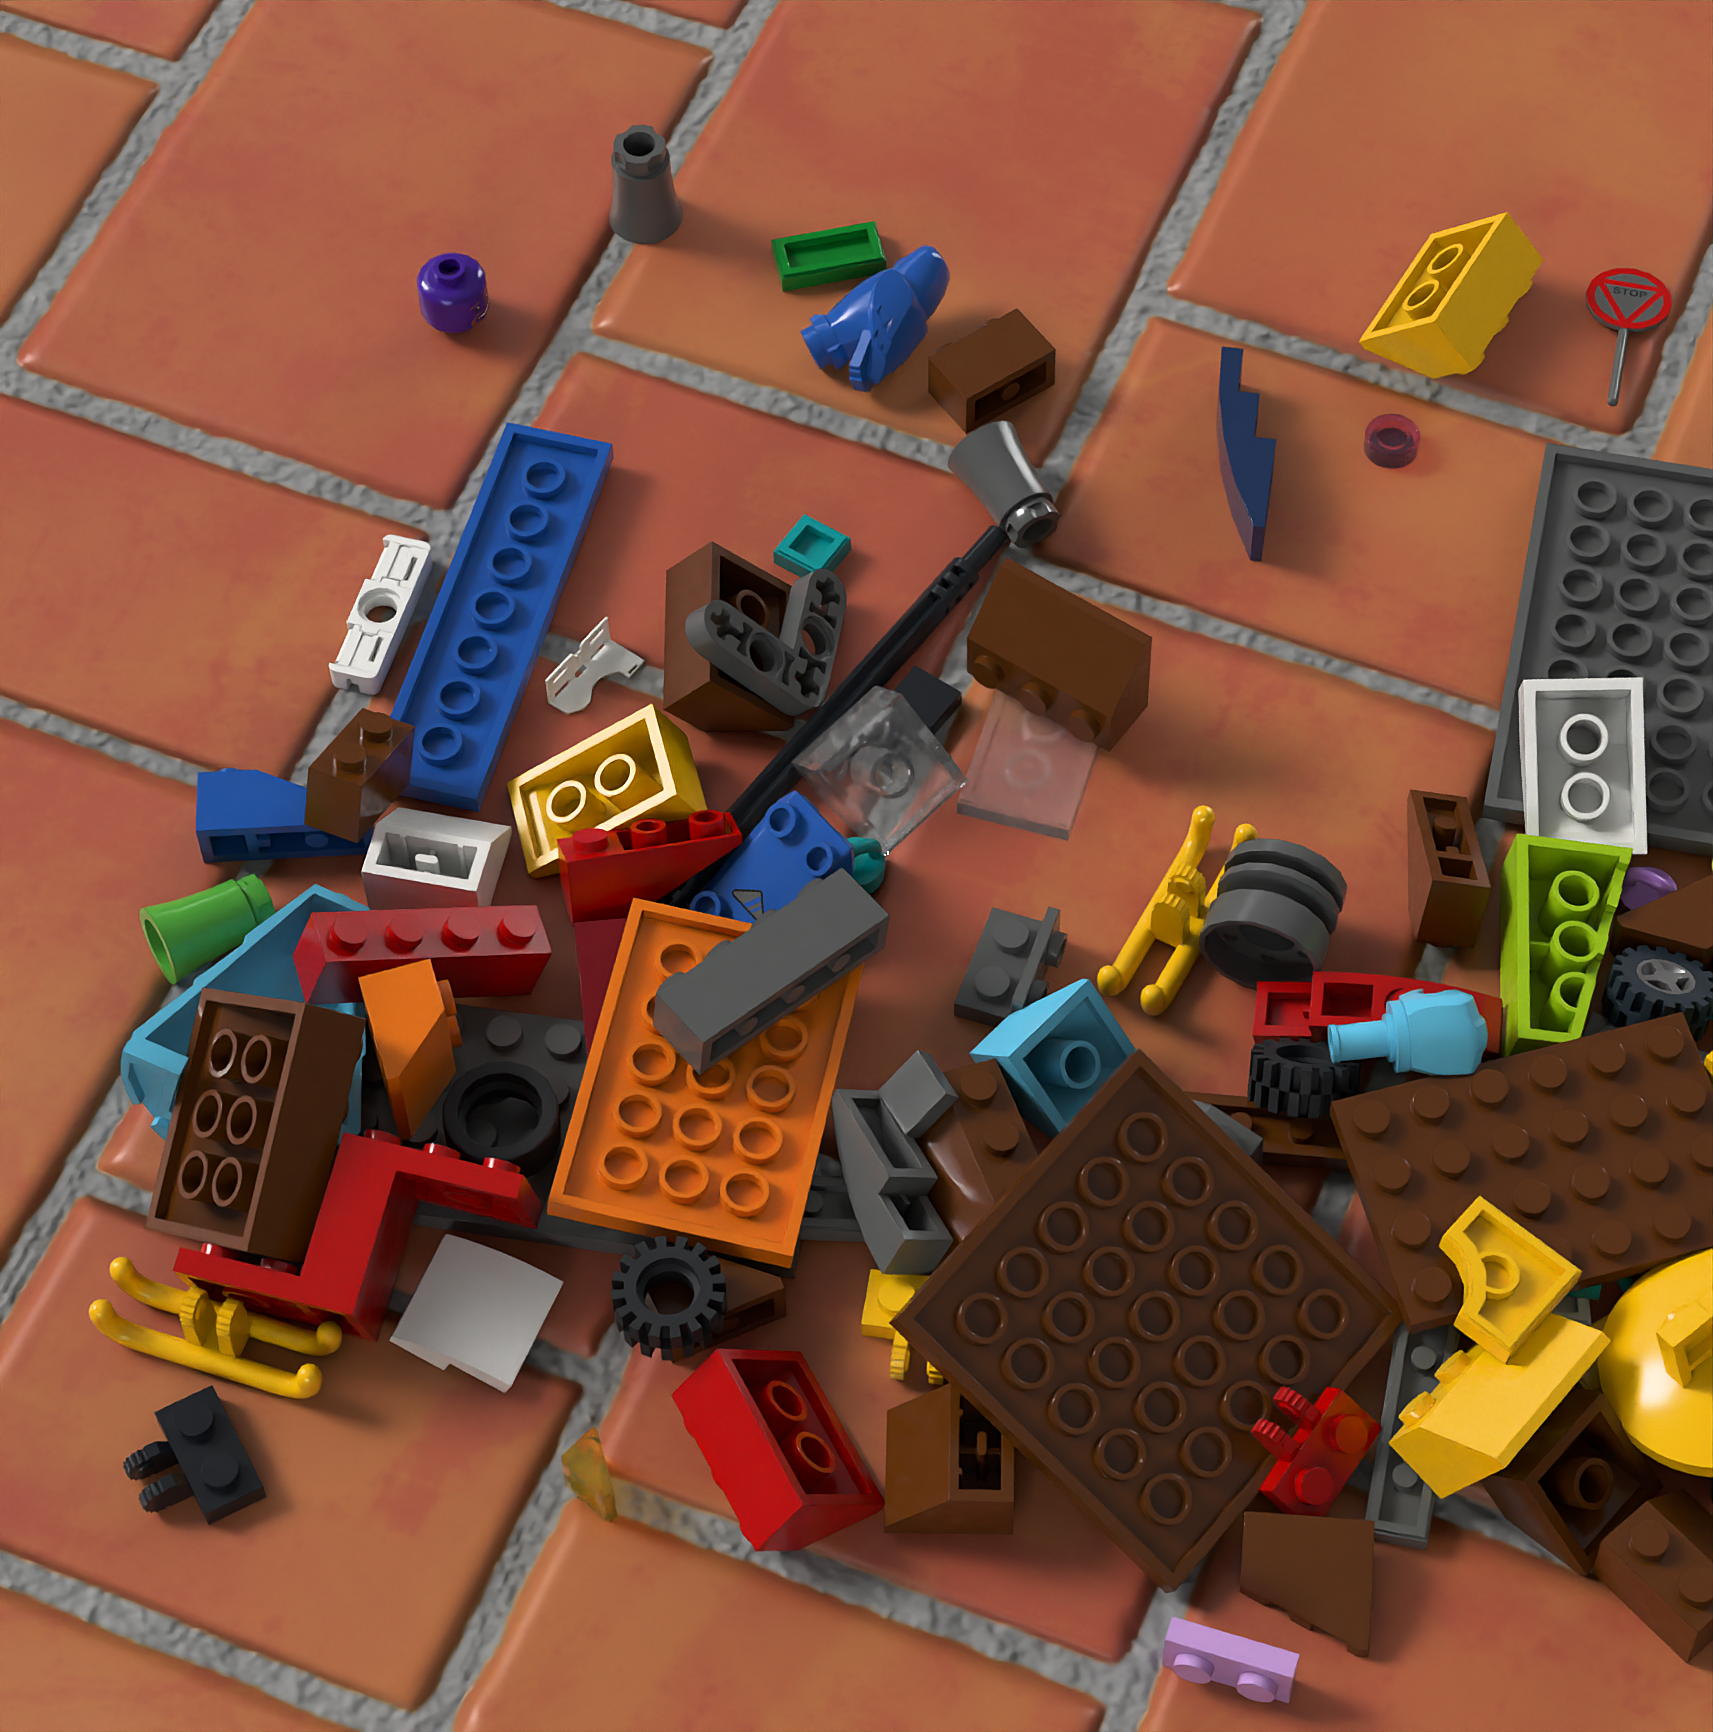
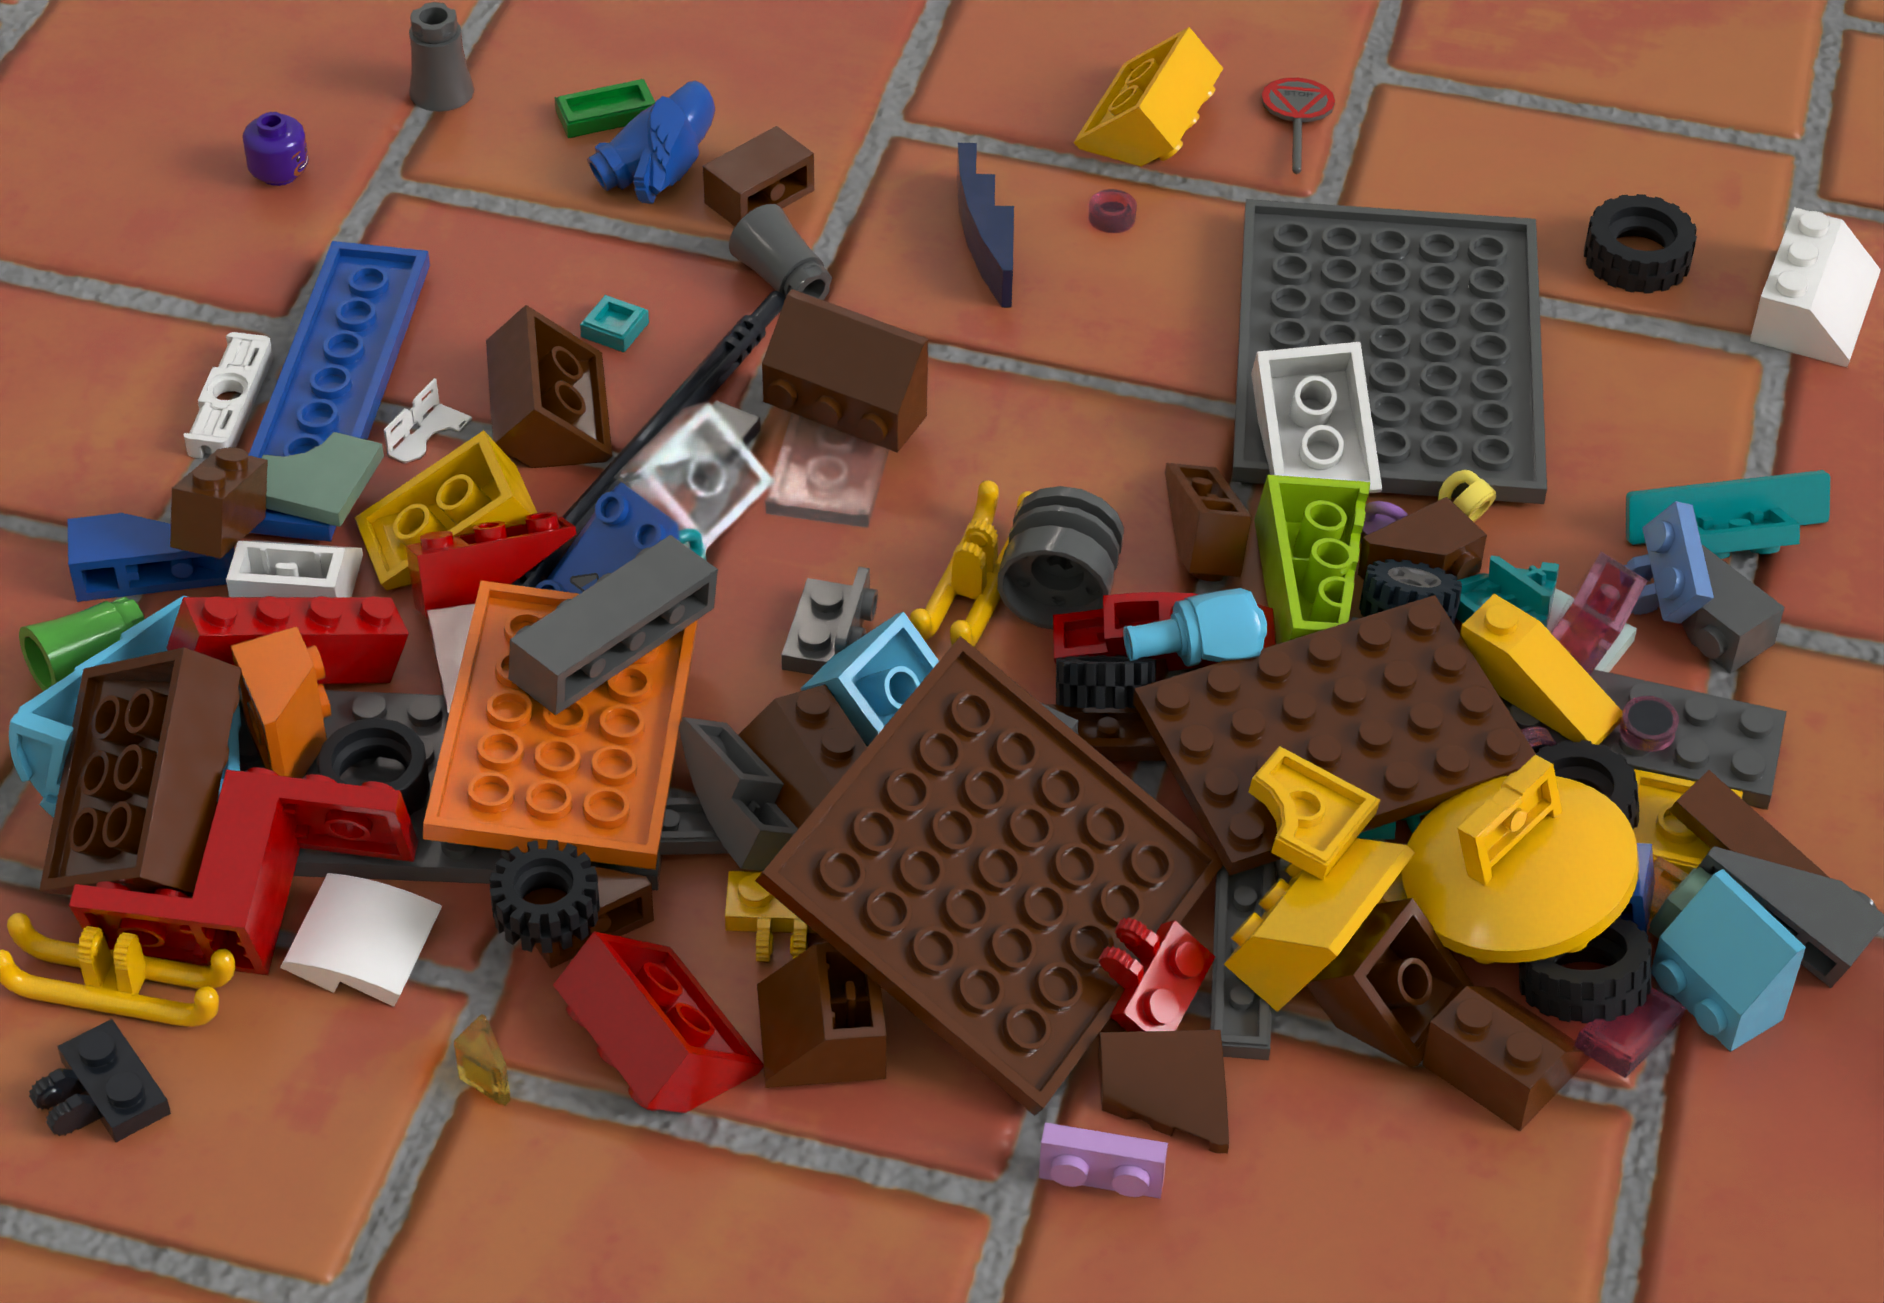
camera: 10 degrees left, 10 degrees down
dark grey beam [685,569,847,716] -> none
dark grey tile [877,1050,959,1139] -> none
none -> sand green tile [262,432,384,527]

